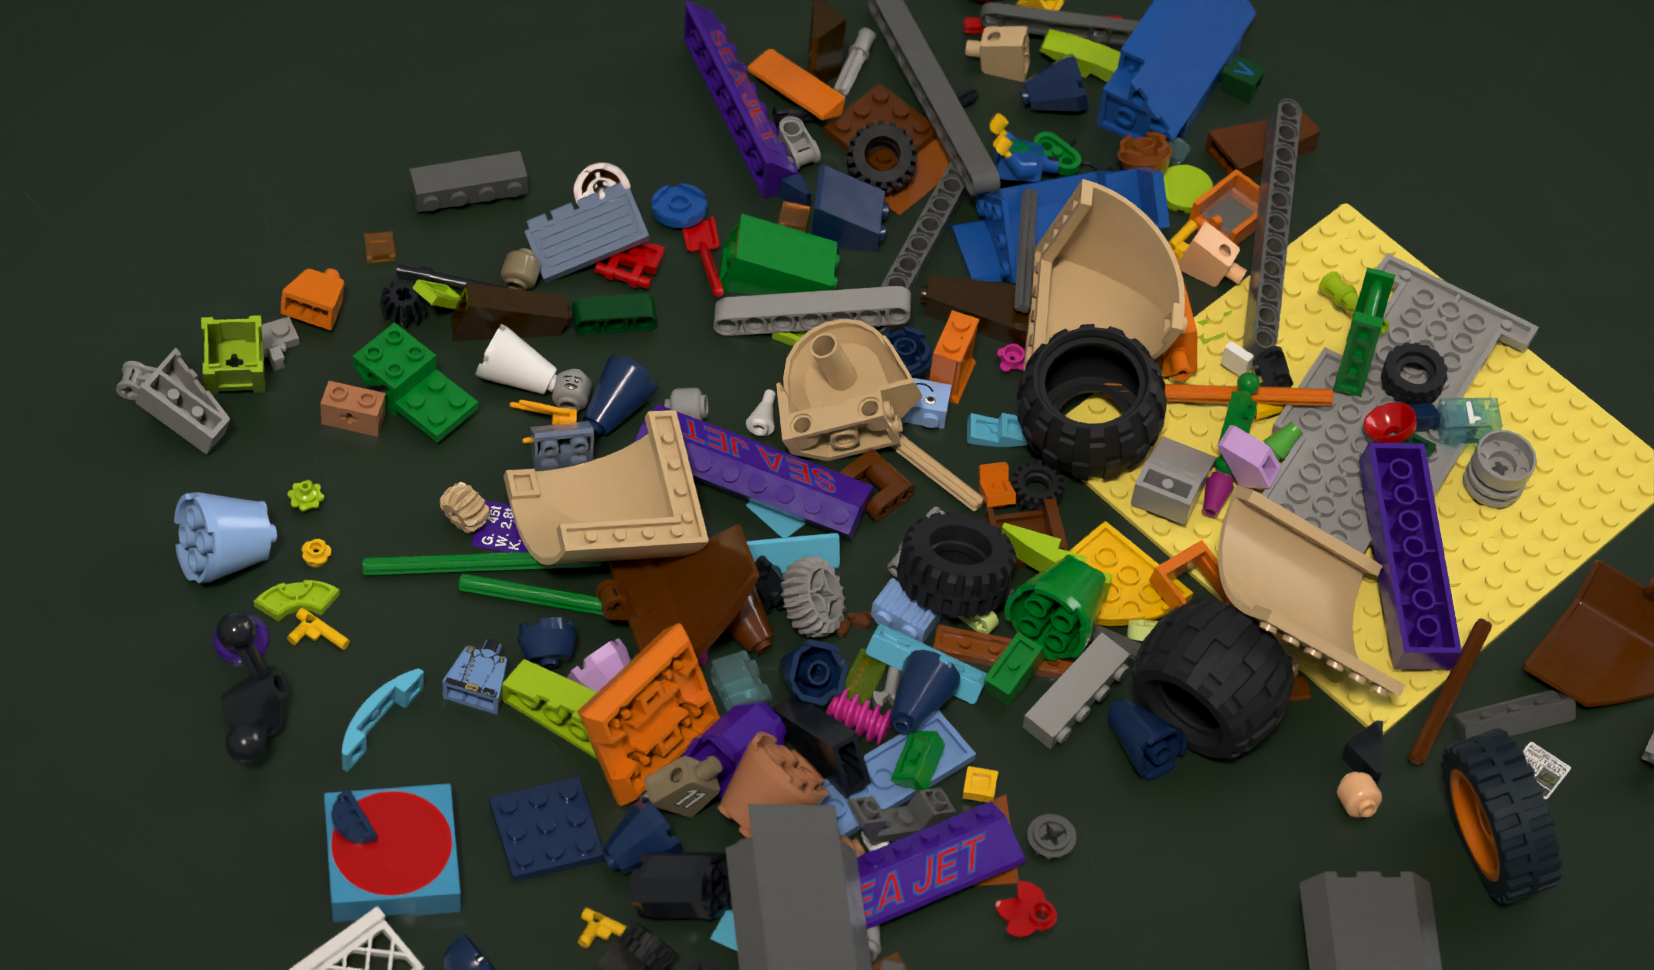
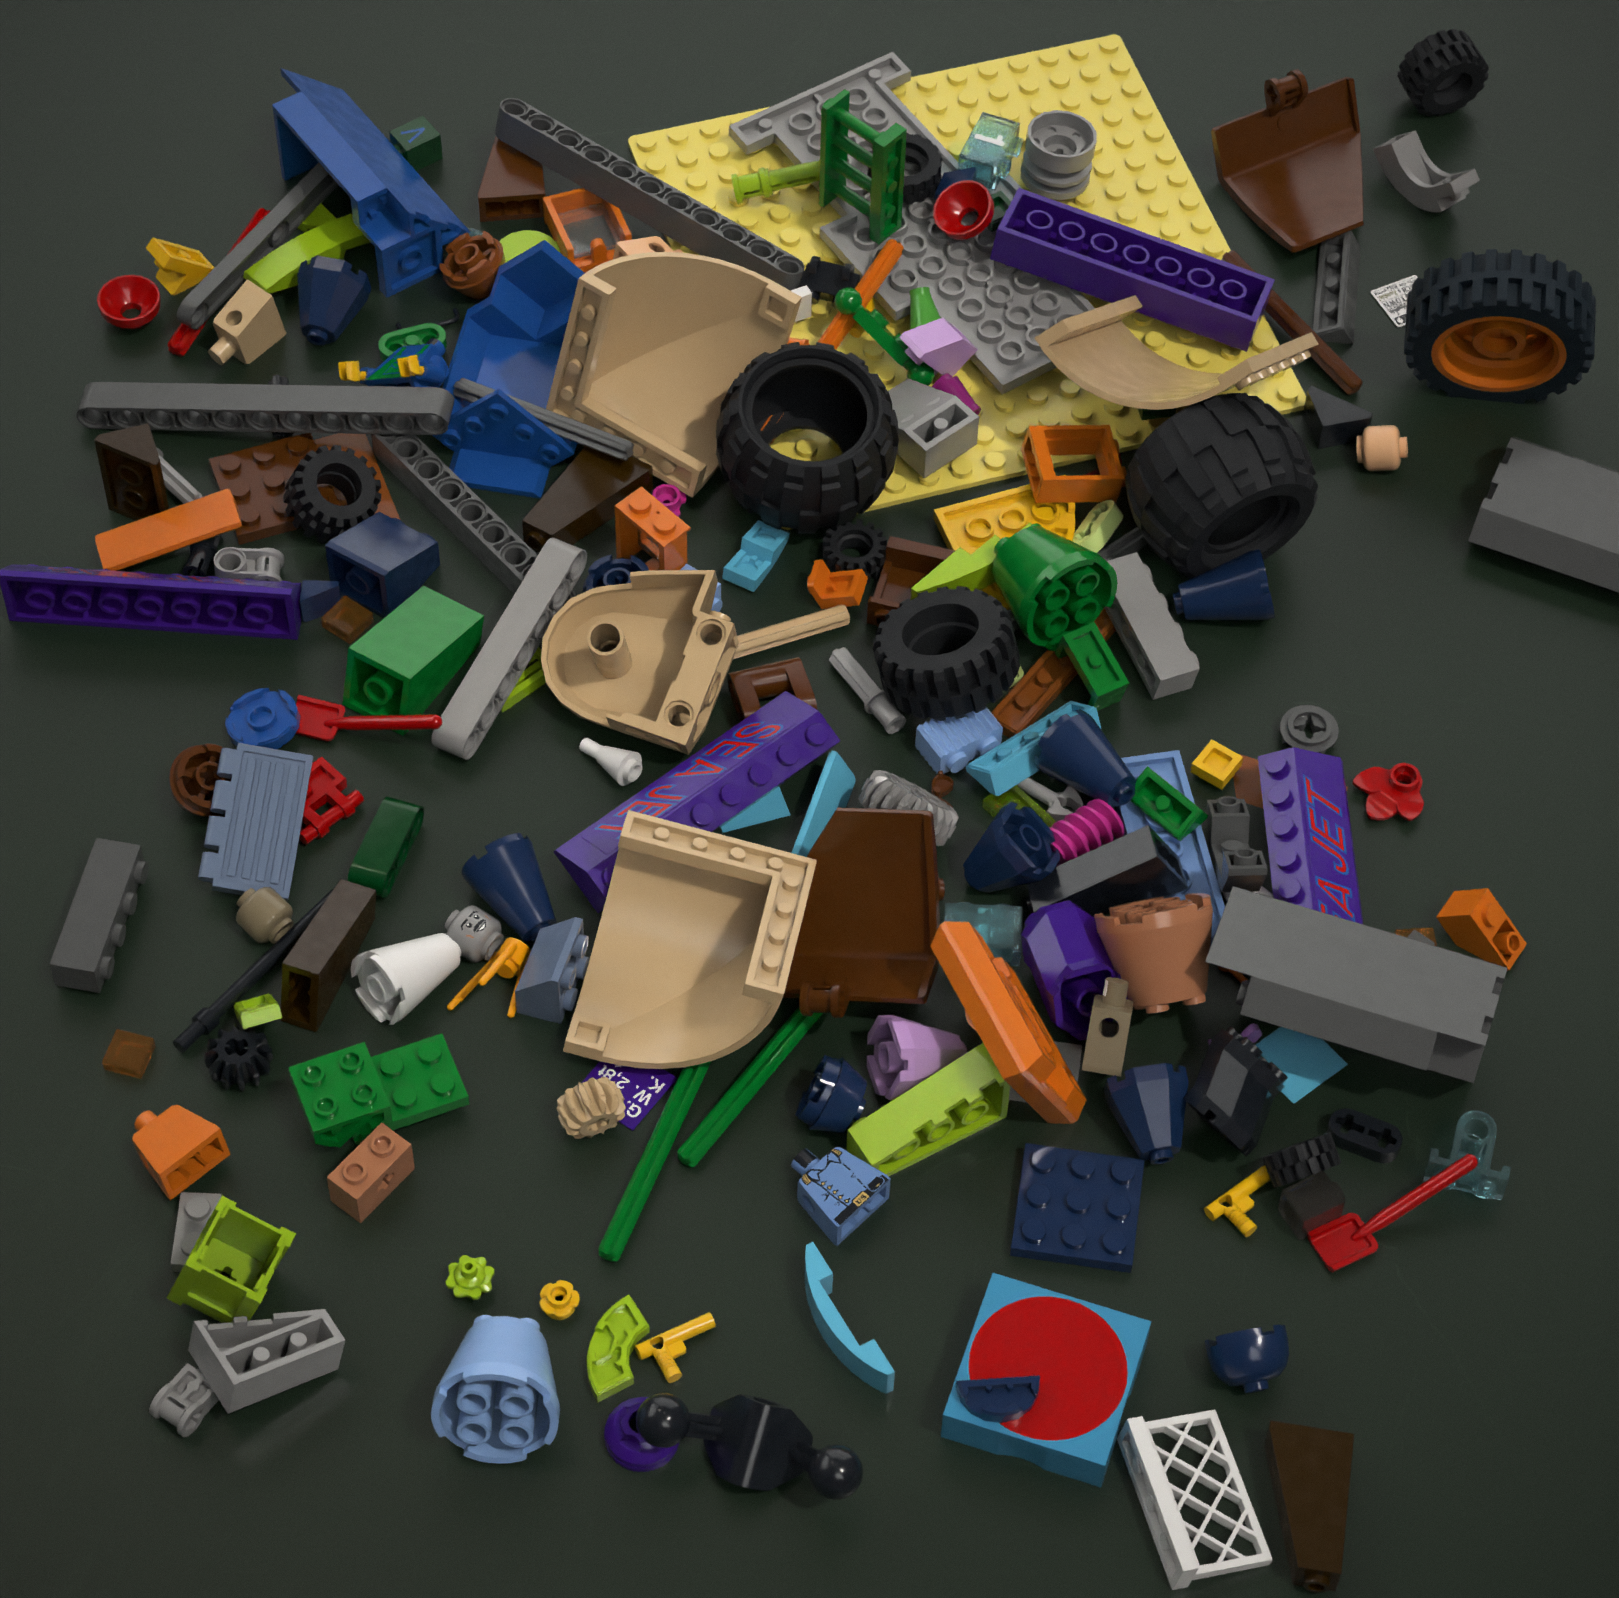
camera: 60 degrees left, 0 degrees up
light grey head [665,388,708,421] -> none

